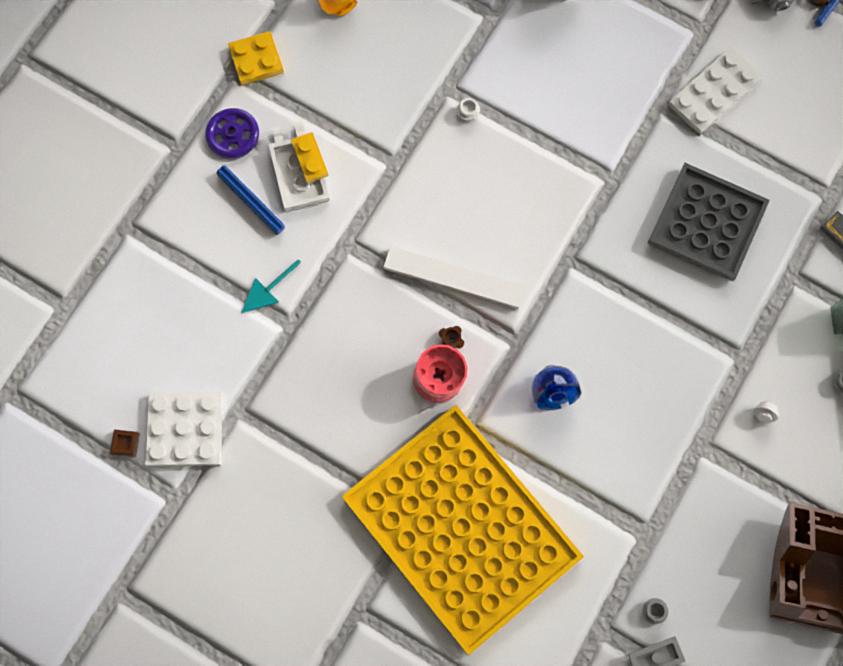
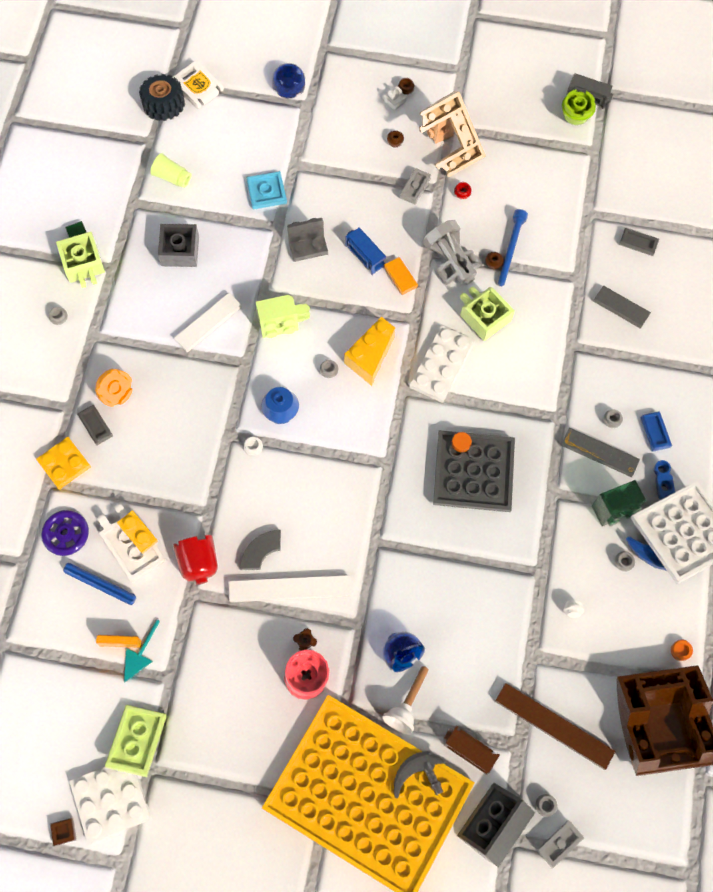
camera: 20 degrees left, 5 degrees down
none -> dark grey tile [77,404,113,445]
none -> light orange tile [96,635,142,648]
none -> yellowish green tile [105,705,167,777]
none -> red cylinder [173,535,218,585]
none -> dark grey tile [240,530,281,570]
none -> blue cone [261,387,299,424]
none -> light grey plate [320,360,338,378]
none -> yellow wedge [344,316,395,386]
none -> white piece [382,666,429,734]
none -> dark grey piece [394,751,445,798]
none -> reddish brown window [443,726,500,775]
none -> orange tile [452,432,472,452]
none -> dark grey slope [457,783,535,868]
none -> yellowish green hinge [460,286,514,341]
none -> reddish brown tile [495,683,616,770]

